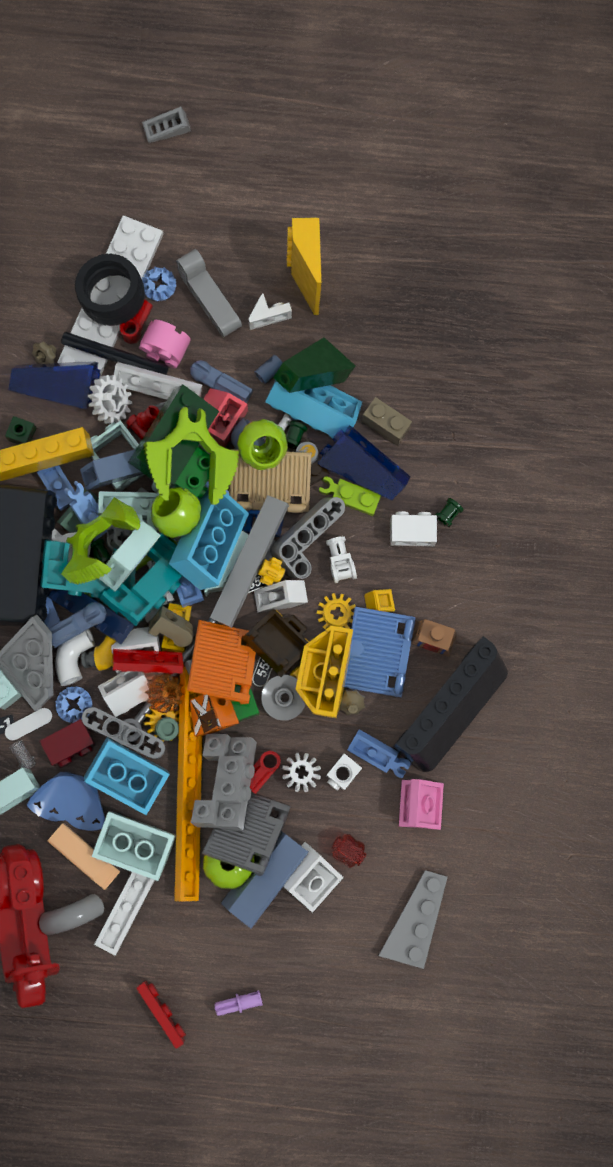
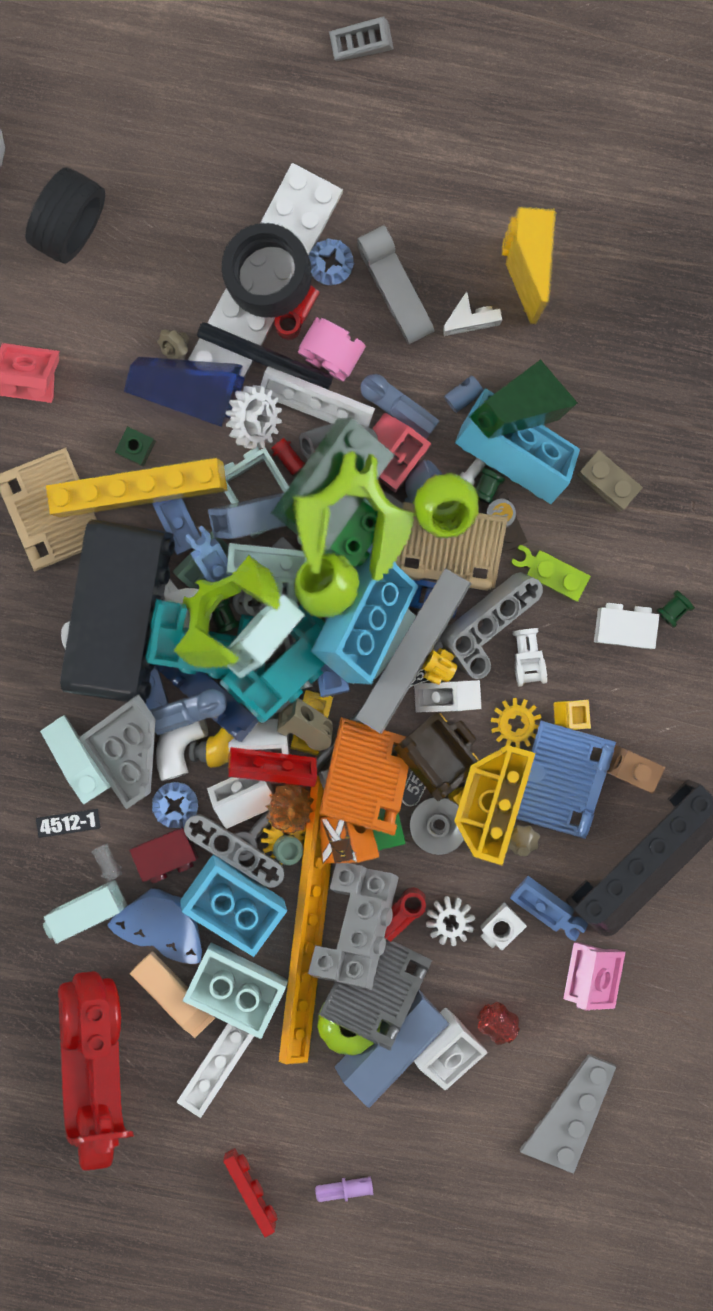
camera: 15 degrees right, 10 degrees up
white sticker [5,708,52,740] -> none
light grey cylinder [39,894,104,935] -> none
red pin [136,405,160,429] -> none
clear blue slope [318,425,411,500] -> none

